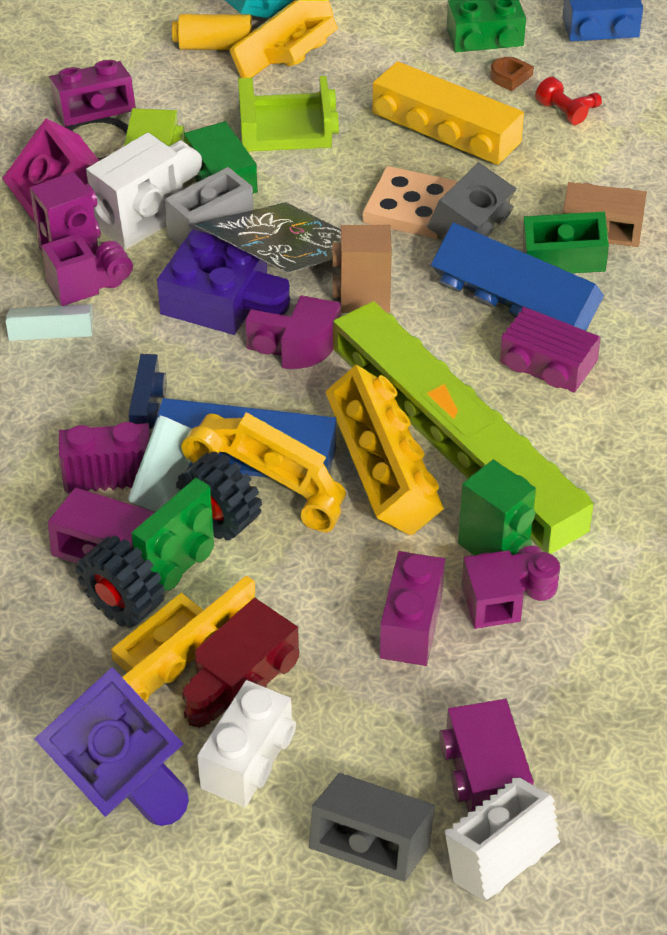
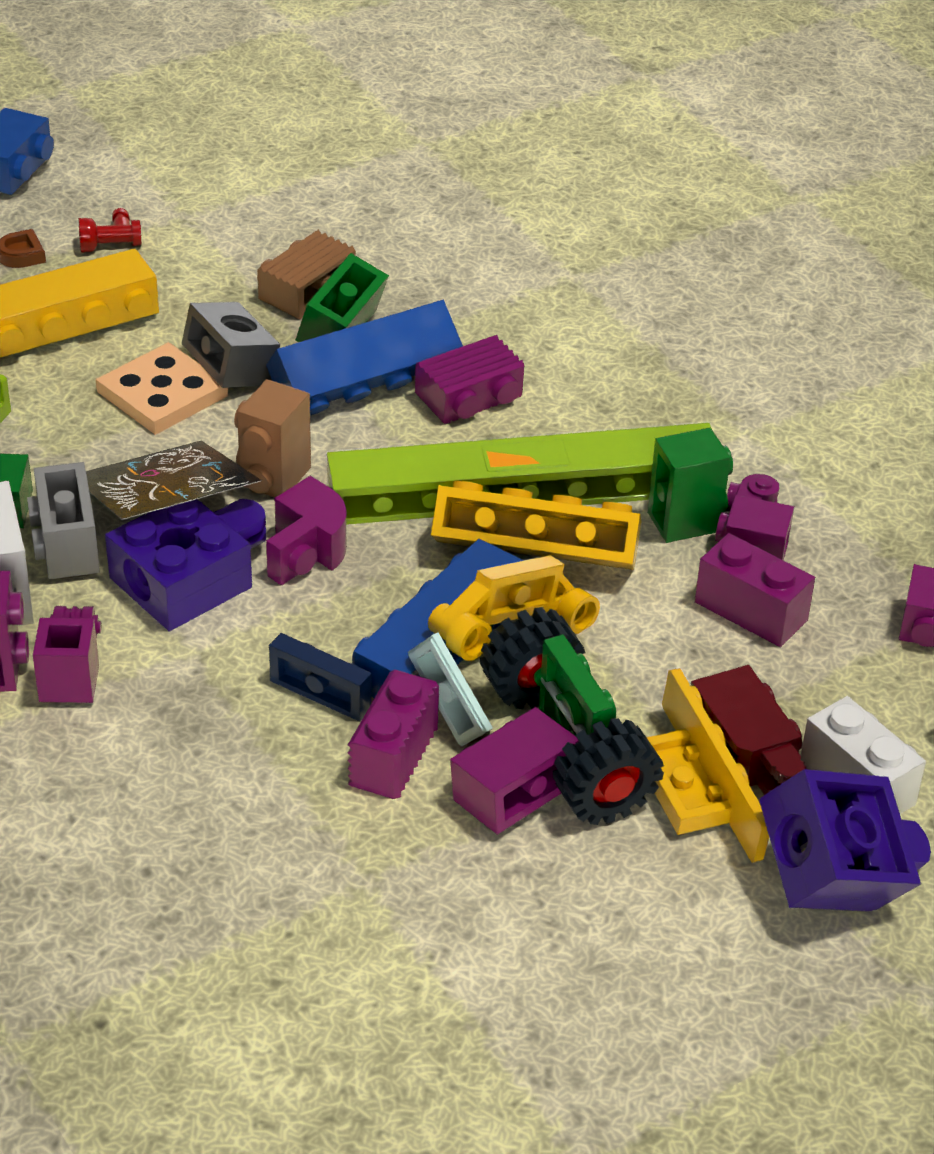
camera: 65 degrees left, 5 degrees down
light aqua slope [6,304,92,341] -> none

